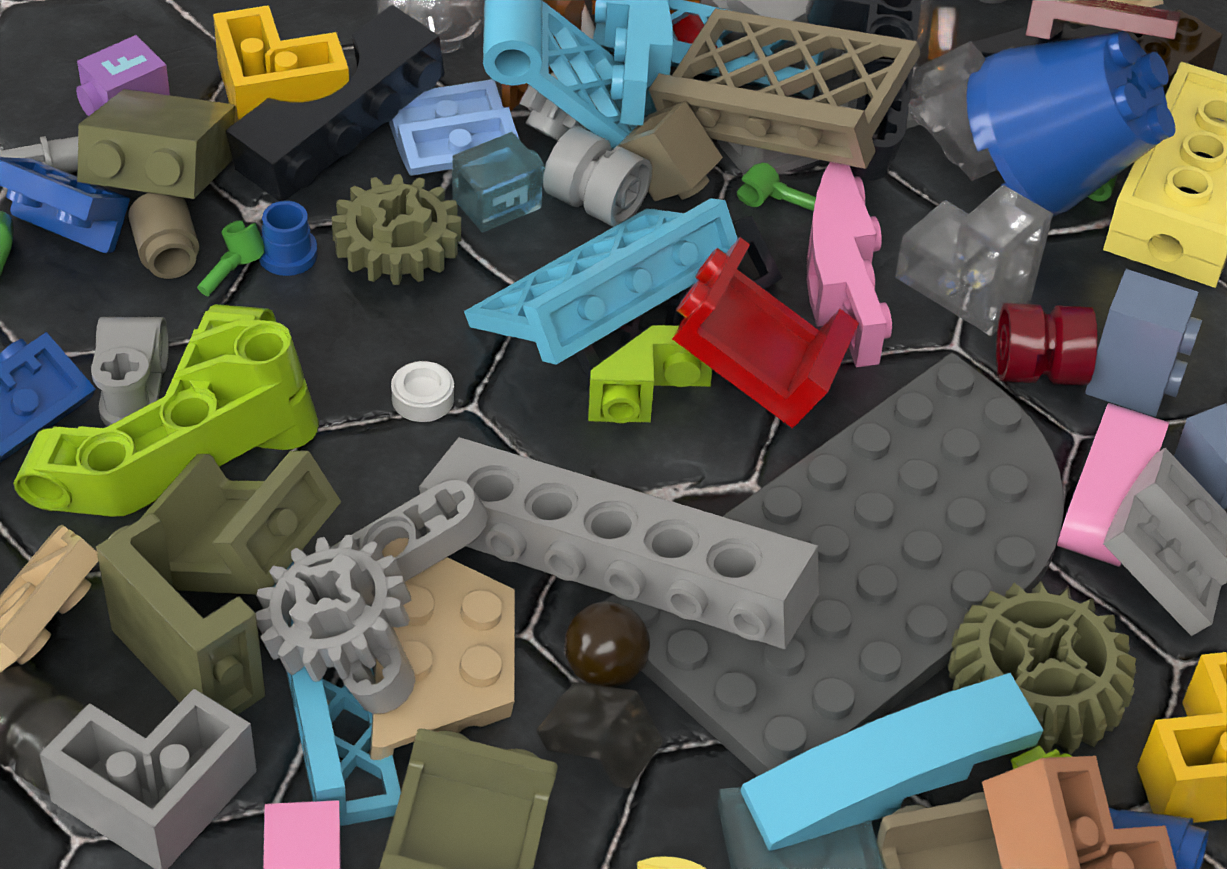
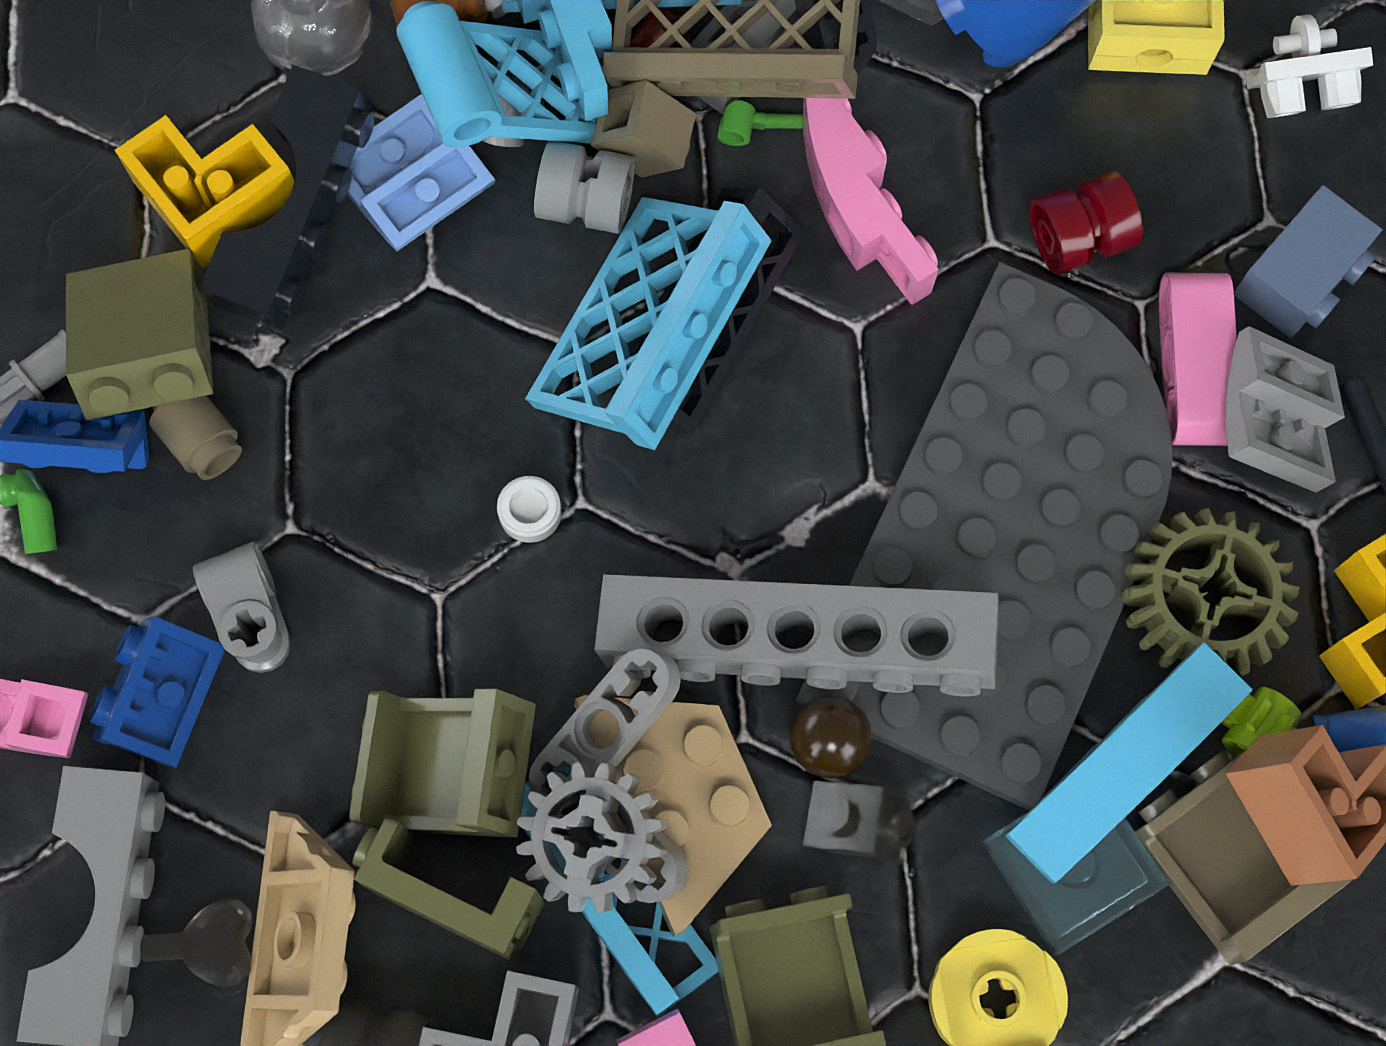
camera: 20 degrees left, 25 degrees up
lime connector [14,304,319,517] -> none
medium lavender brick [76,35,170,116] -> none
bright green hand [197,220,264,296] -> none
blue piece [259,201,318,276] -> none
olive gear [332,175,461,285] -> none
clear light blue brick [452,132,545,233] -> none
lime slope [588,325,712,423] -> none
red panel [672,237,859,428] -> none
clear brick [895,185,1053,336] -> none
sand blue brick [1085,269,1202,417] -> none

